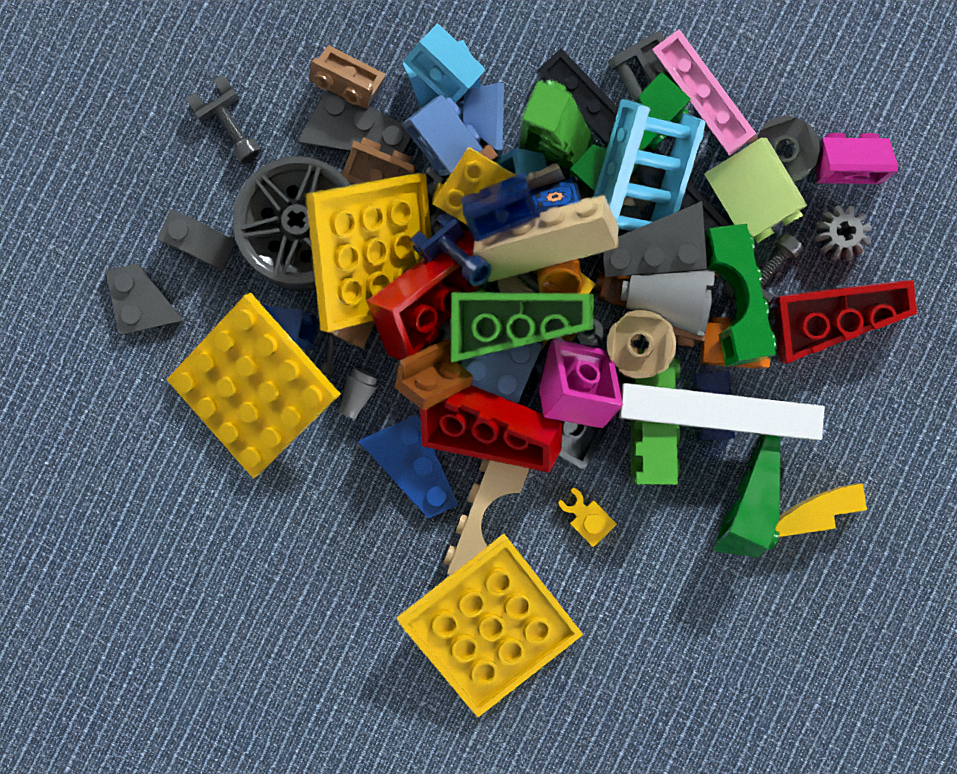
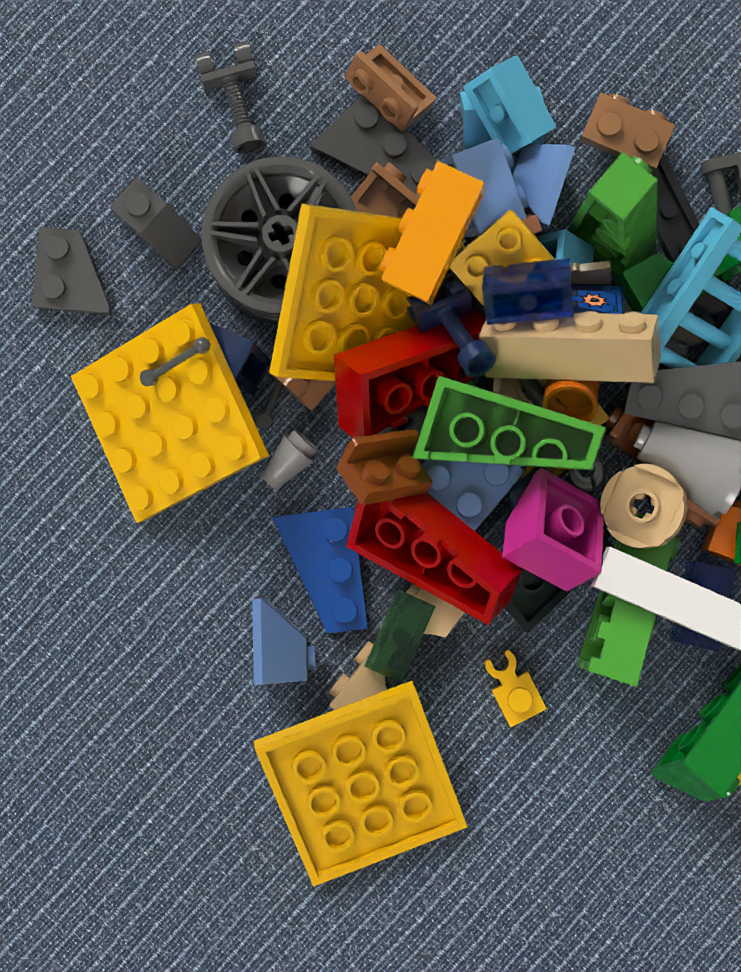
camera: 10 degrees right, 0 degrees up
none -> dark grey hinge [140,337,210,387]
none -> medium blue slope [252,598,316,685]
none -> clear green slope [364,589,436,682]
none -> light orange brick [379,161,487,305]
none -> medium nougat bracket [579,93,675,173]

